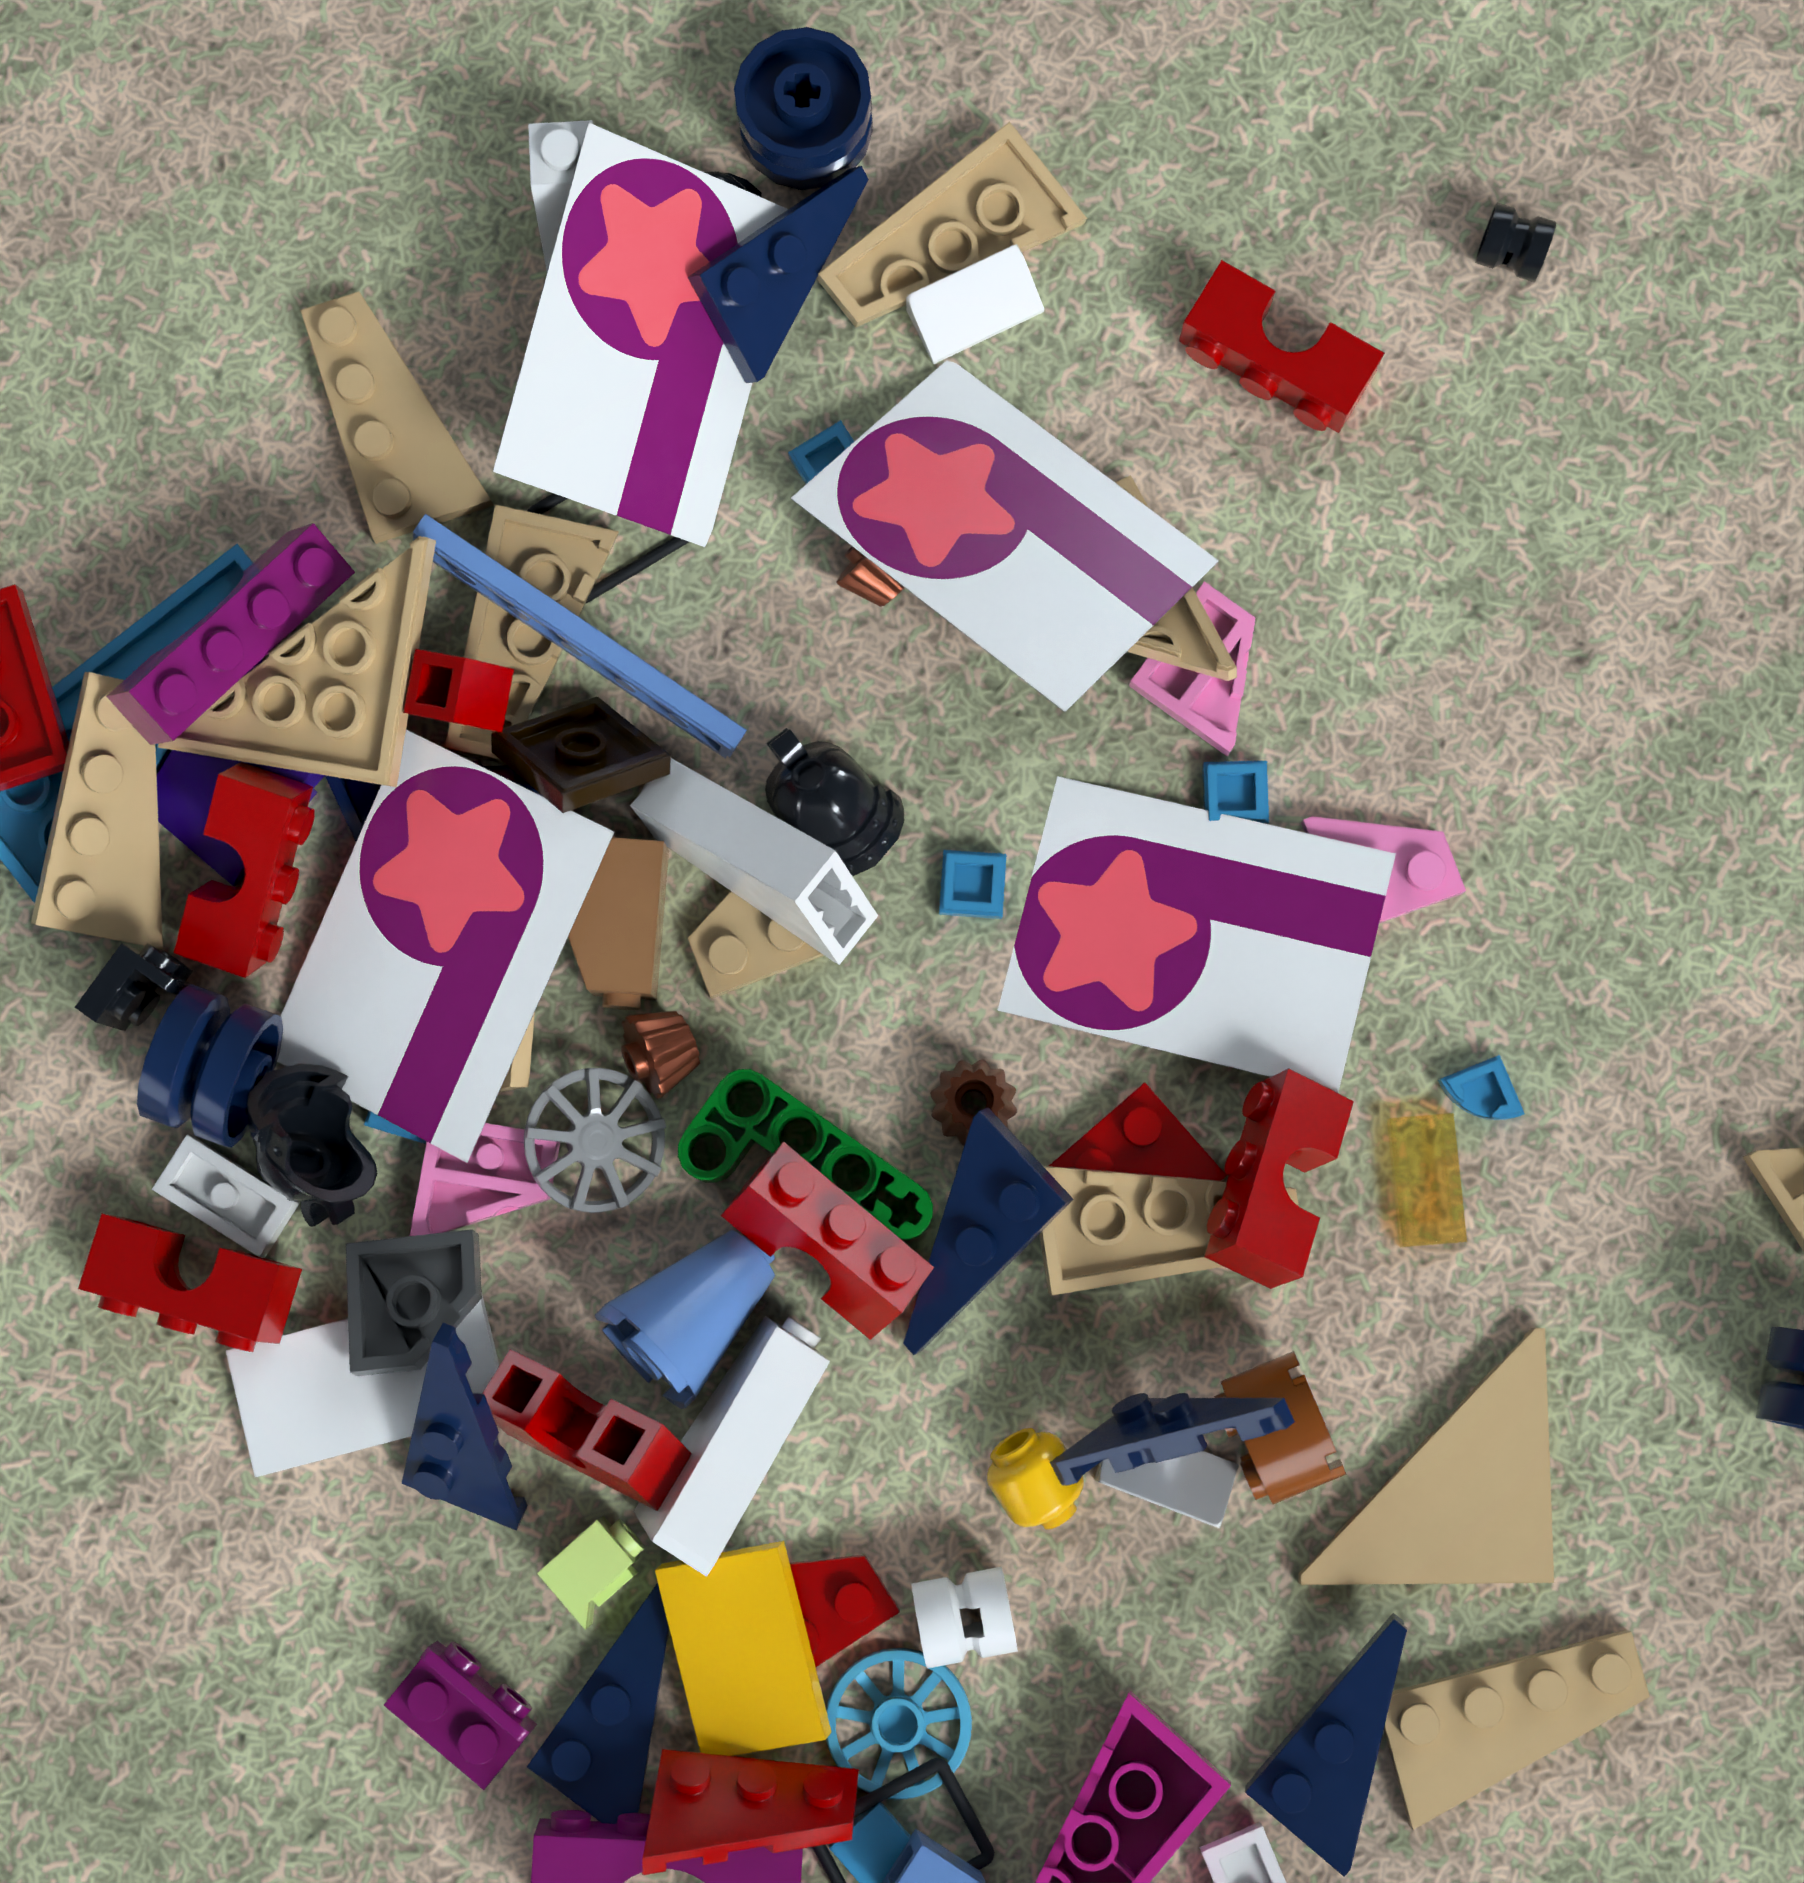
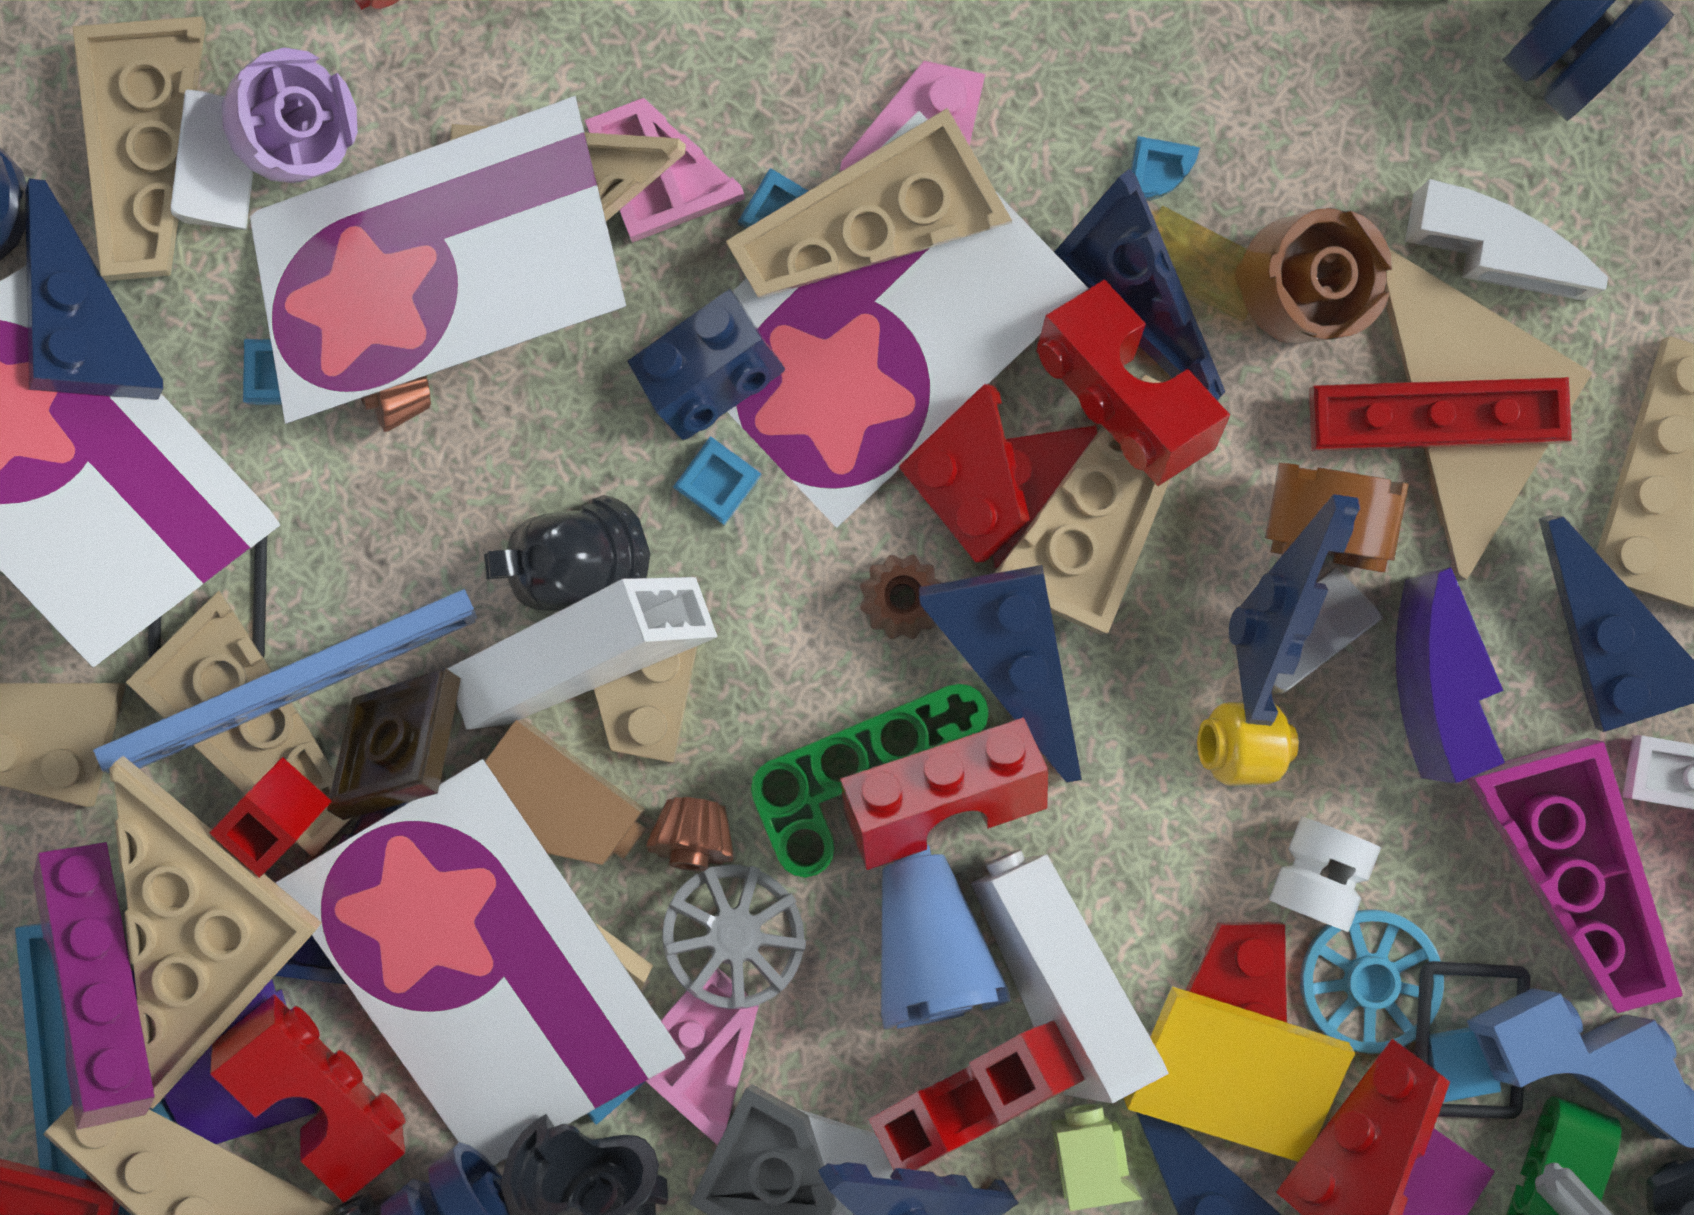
camera: 65 degrees left, 5 degrees up
none -> lavender cylinder [222,48,358,183]
none -> dark blue bracket [627,289,785,440]
none -> tan wing [726,108,1012,299]
none -> red wing [898,384,1030,562]
none -> dark blue wing [1054,169,1226,401]
none -> dark orange brick [1235,208,1392,344]
none -> red tile [1309,377,1572,452]
none -> dark purple slope [1395,568,1505,783]
none -> white slope [1405,179,1608,301]

